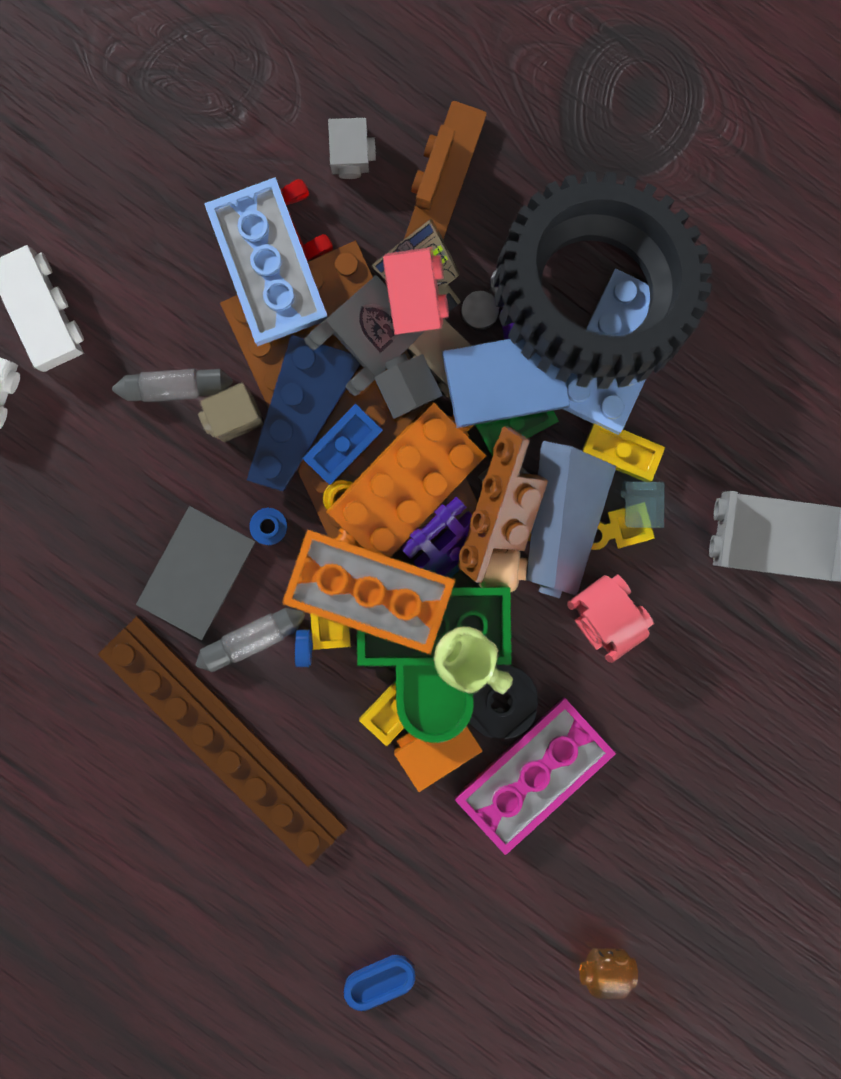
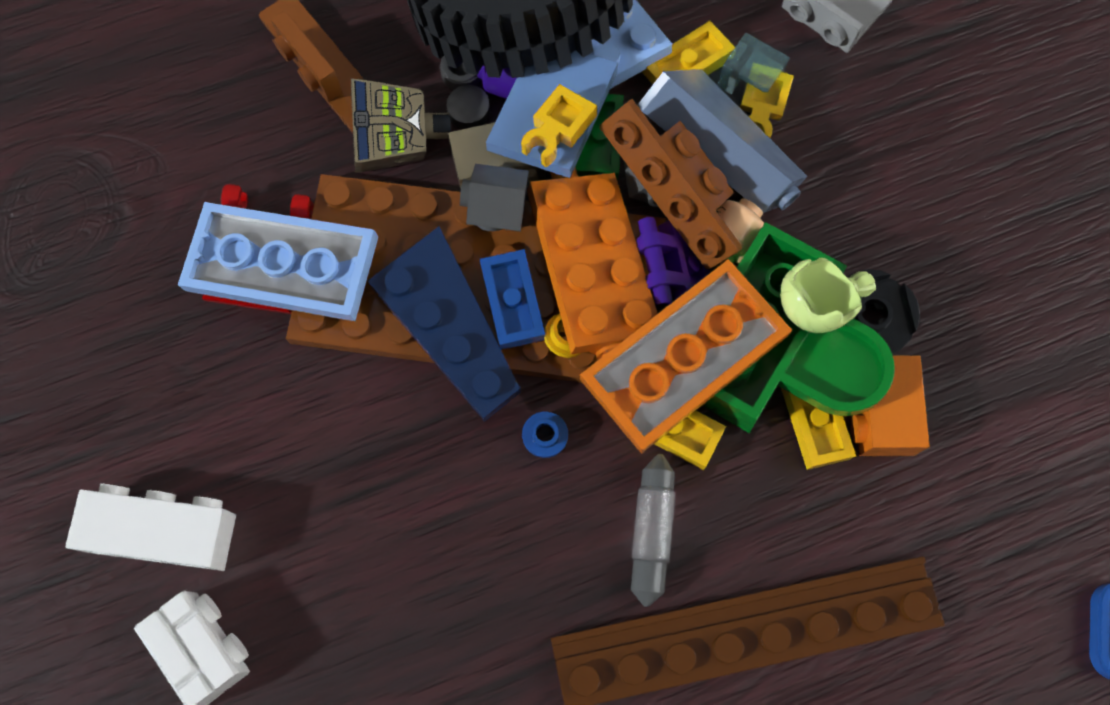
camera: 55 degrees left, 15 degrees down
piece [112,369,233,402] -> none
dark grey tile [136,506,257,640] -> none
dark tan brick [198,383,264,442] -> none
blue tile [295,630,313,667] -> none
dark grey flag [304,275,424,396] -> none
light grey brick [328,118,376,179] -> none
coral brick [383,247,449,335] -> none
piece [454,697,616,855] -> none
coral brick [567,575,654,663] -> none
none -> yellow plate [521,84,597,167]

